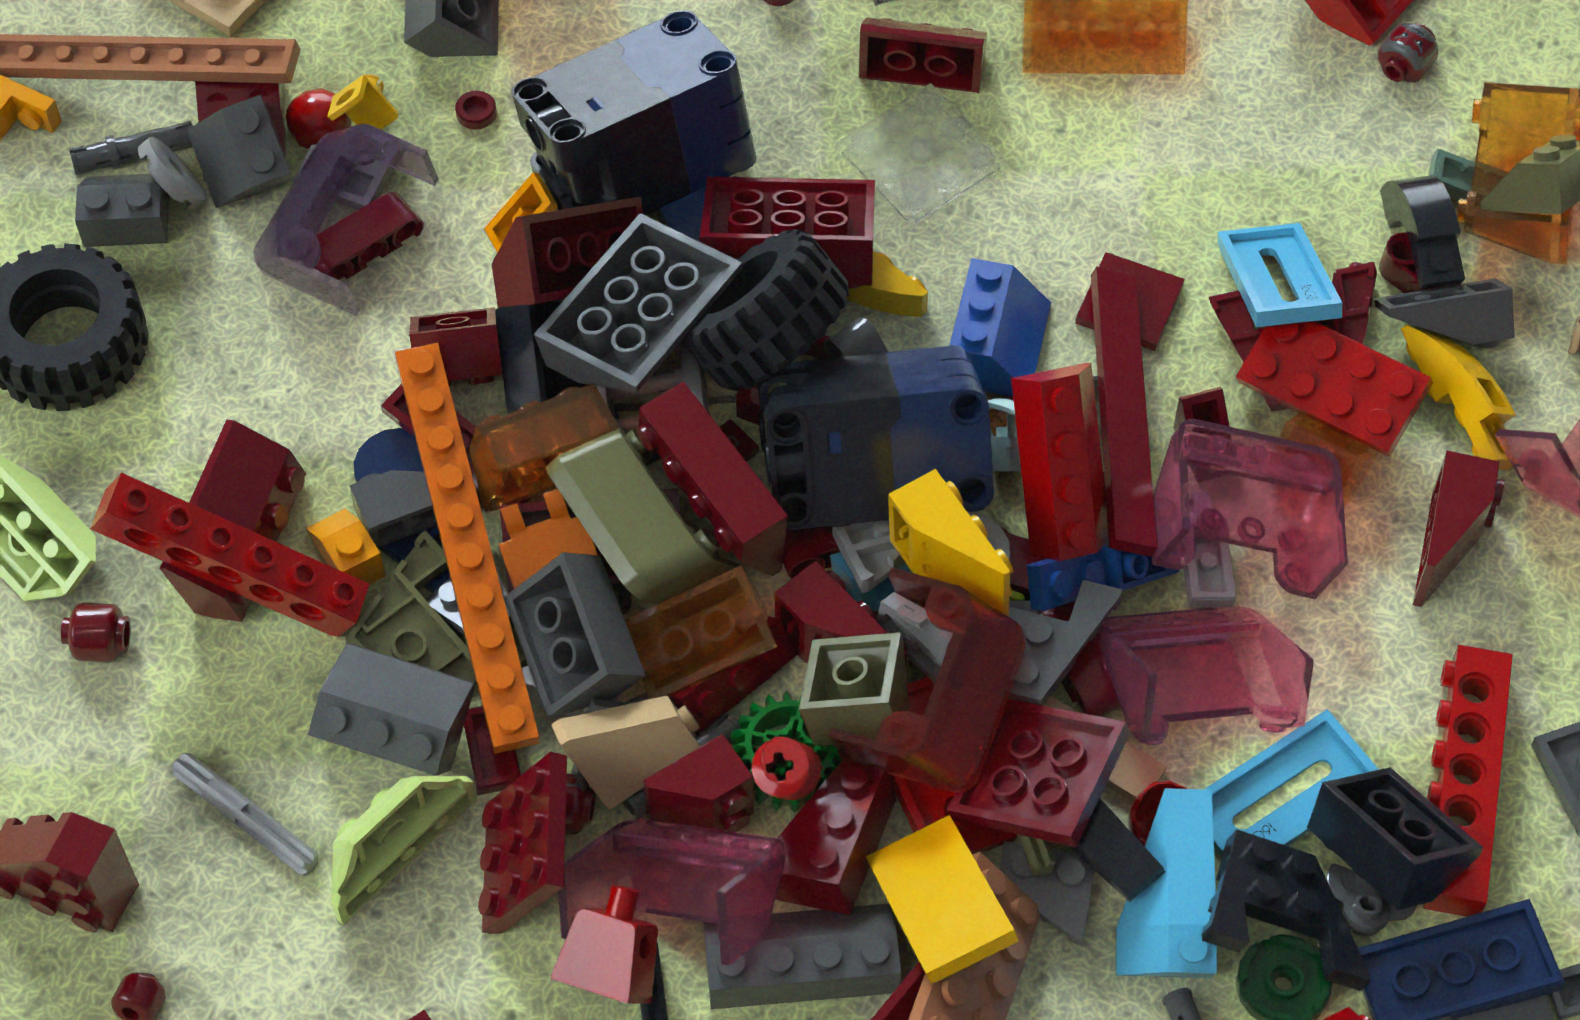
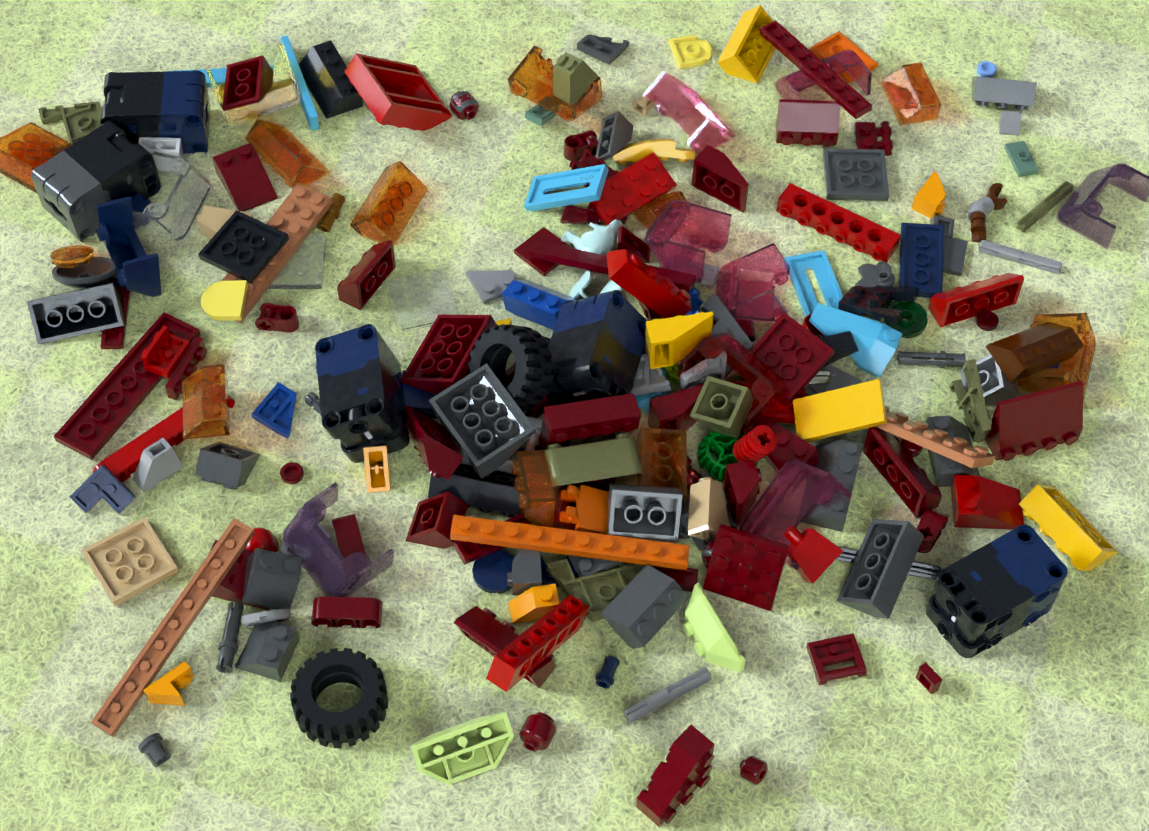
camera: 70 degrees left, 5 degrees down
yellow bracket [327,74,399,136] -> none
black slope [1307,767,1483,910] -> none
black arch [1380,175,1465,289] -> none
none -> blue wing [252,382,297,439]
none -> dark red beam [311,596,383,628]
none -> light grey wing [466,270,519,304]
none -> light aqua piece [561,220,623,256]
none -> dark blue pin [595,655,620,689]

